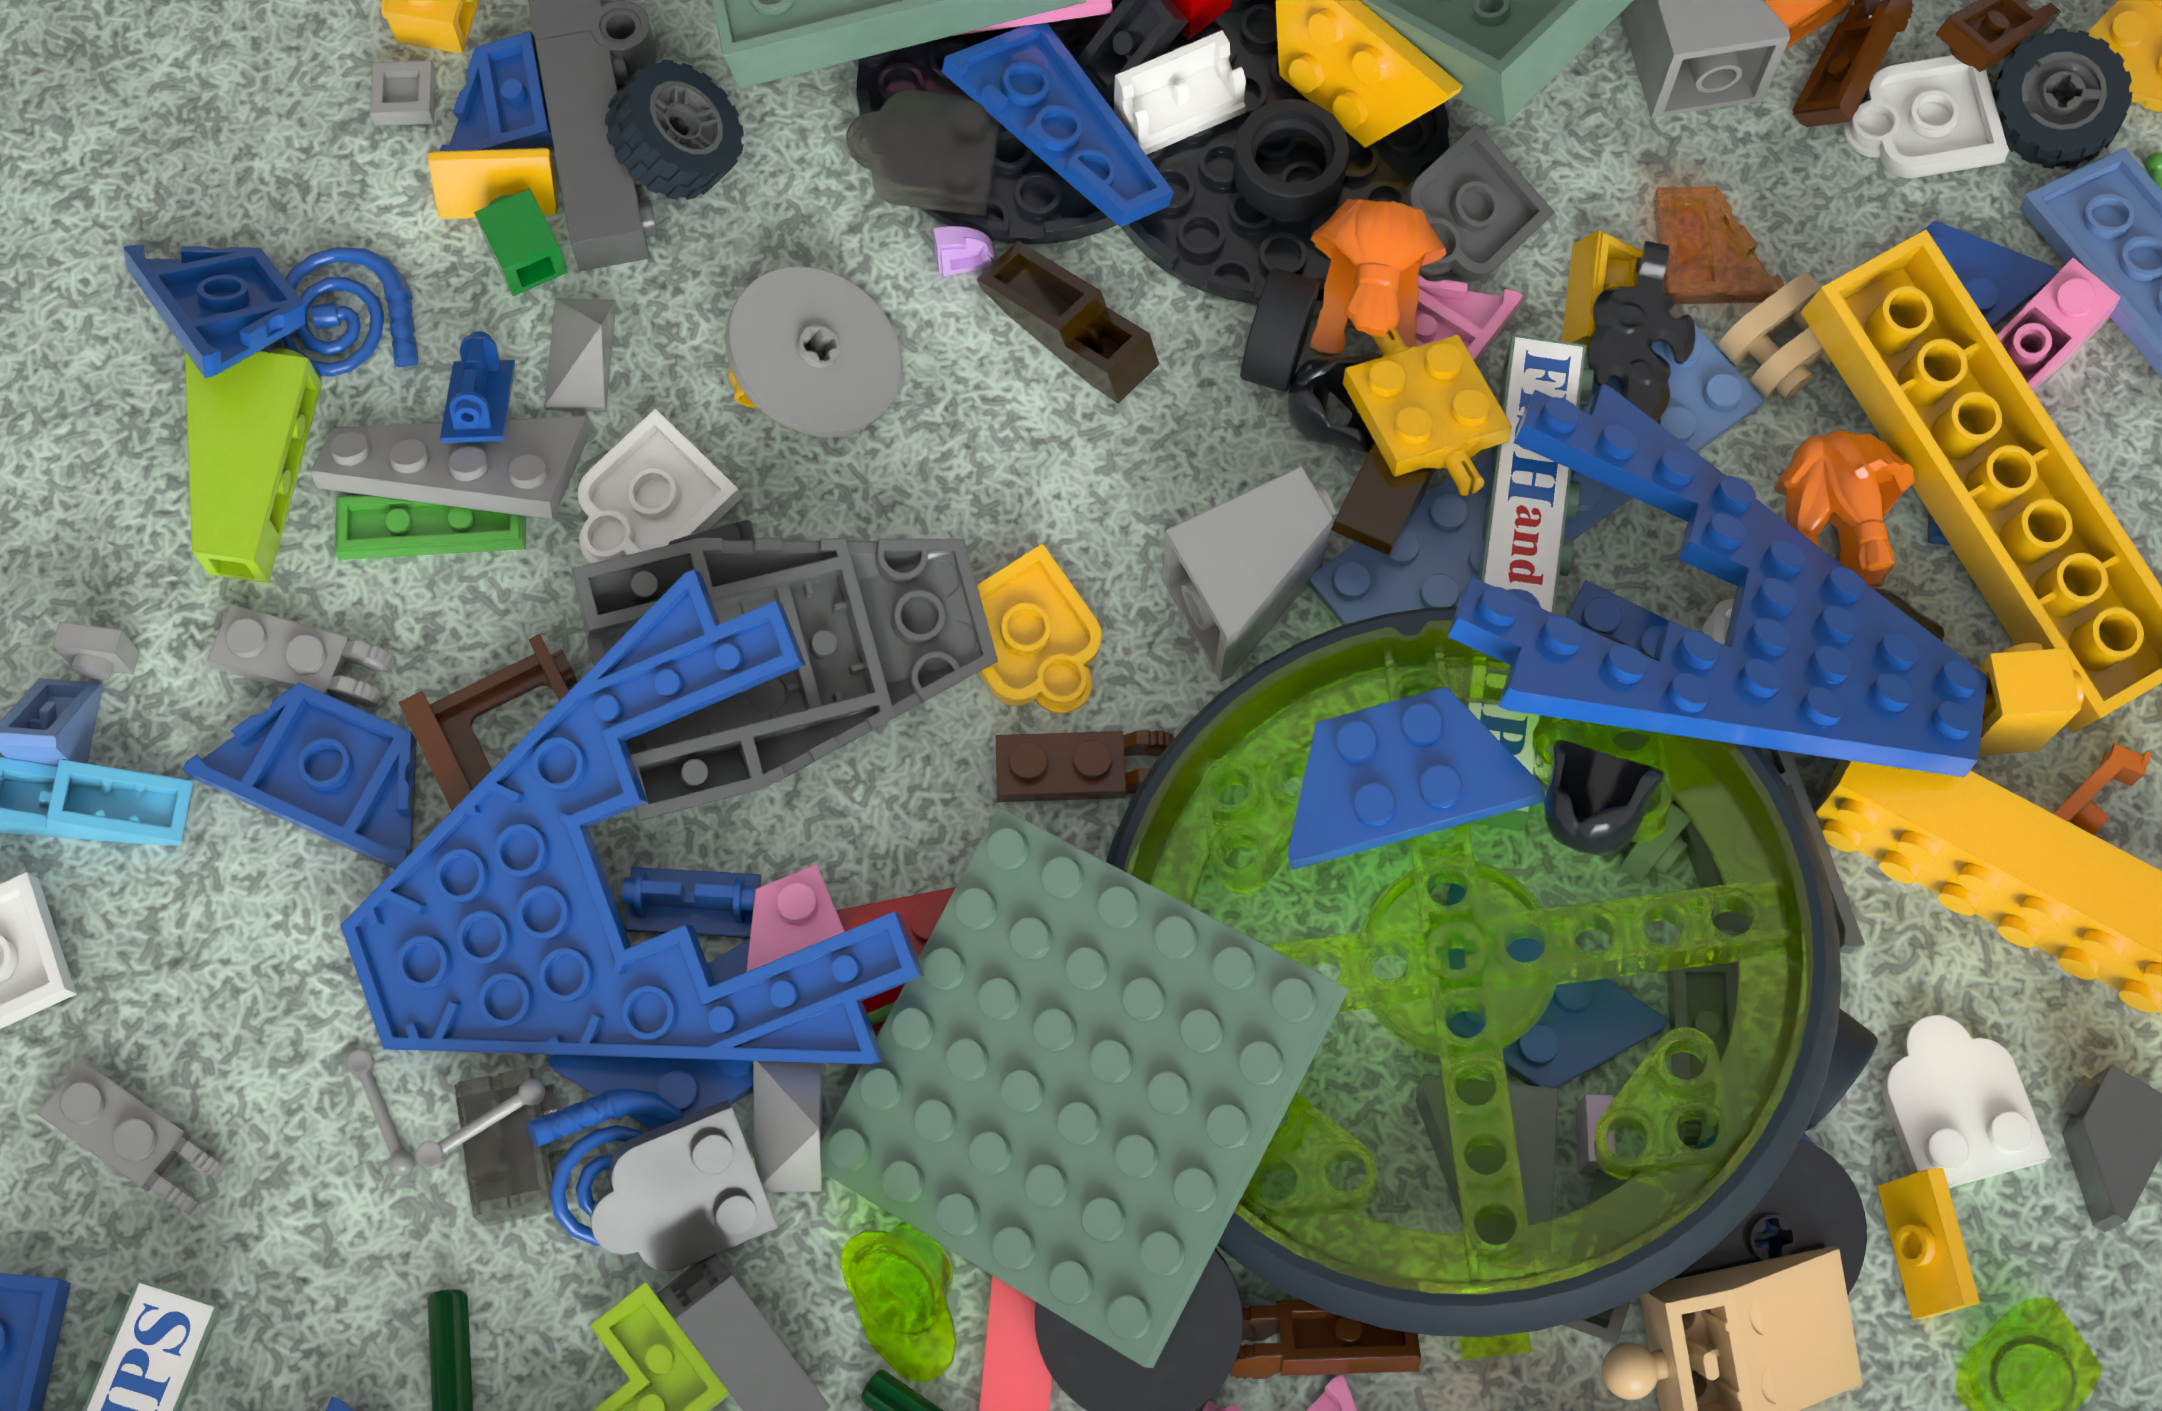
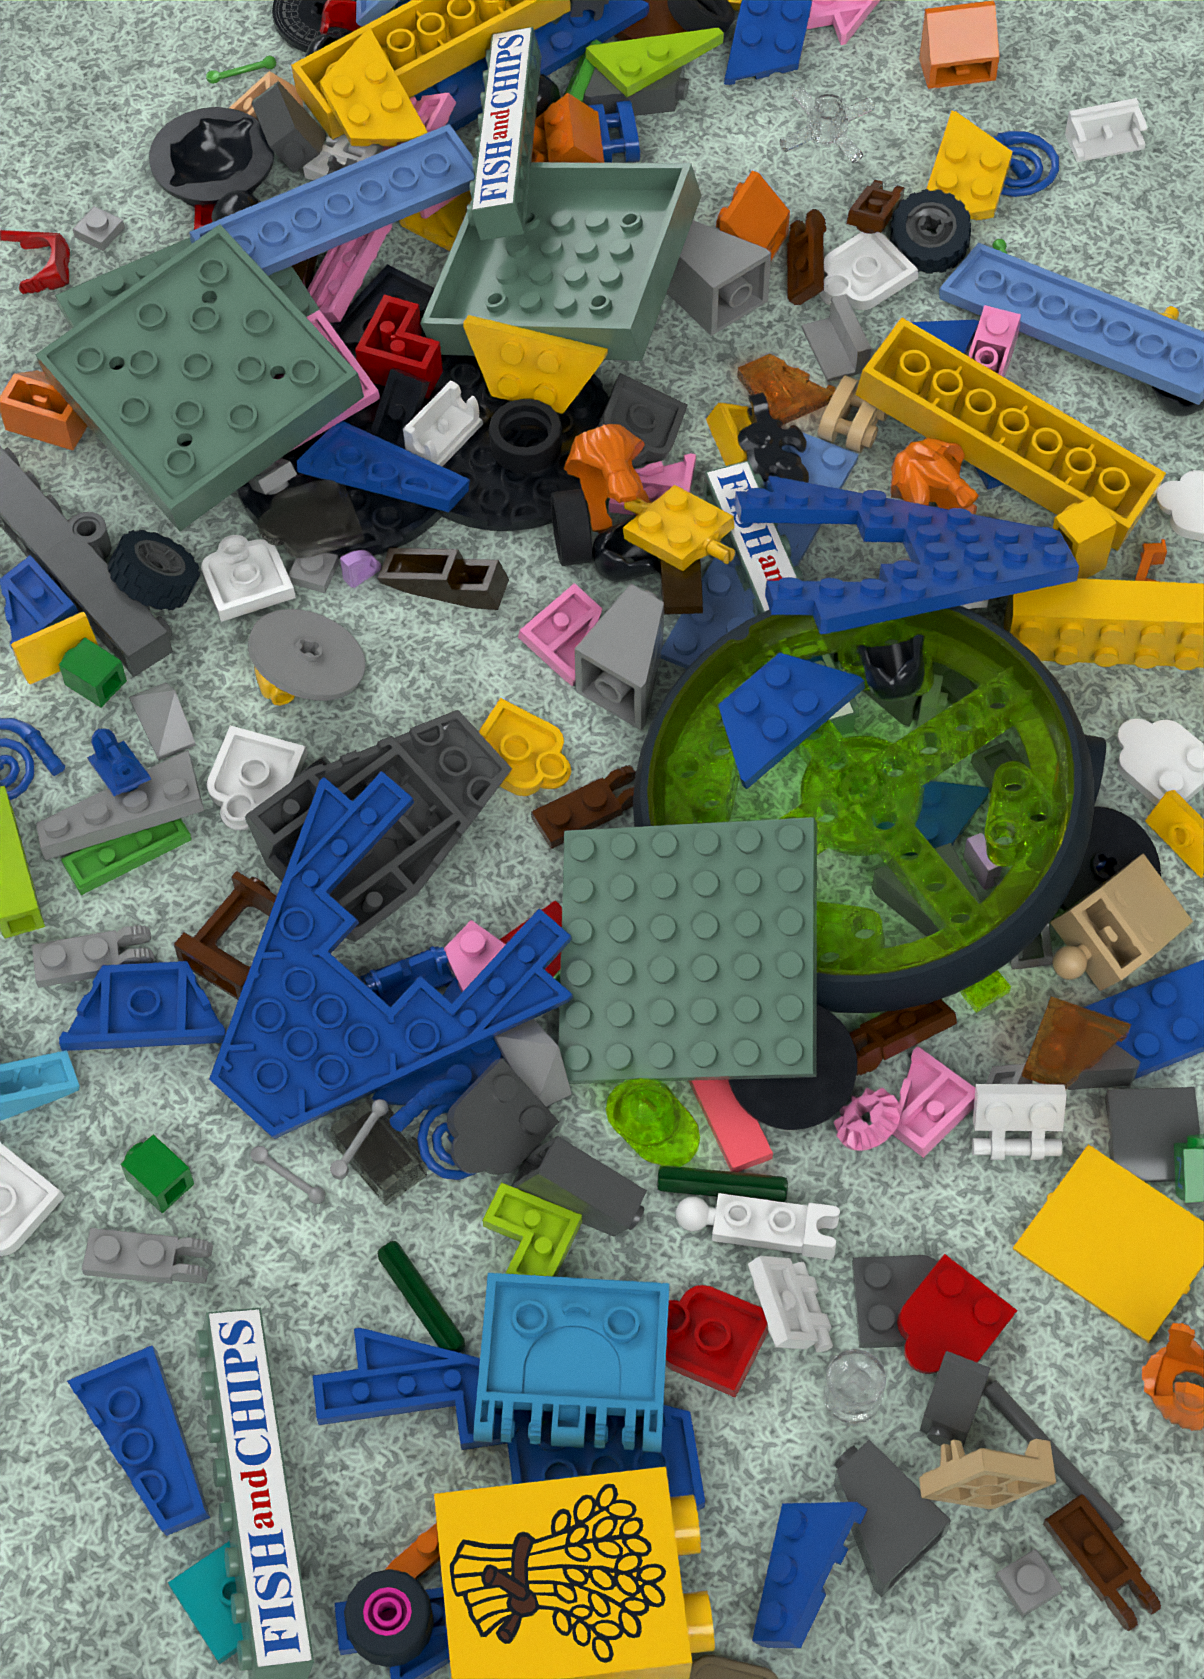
camera: 25 degrees left, 10 degrees down
none -> green brick [120,1134,194,1213]
none -> white plate [201,535,296,622]
none -> light grey plate [249,458,297,495]
none -> light grey plate [288,548,339,593]
none -> bright pink wing [518,583,602,686]
none -> light grey panel [801,294,872,382]

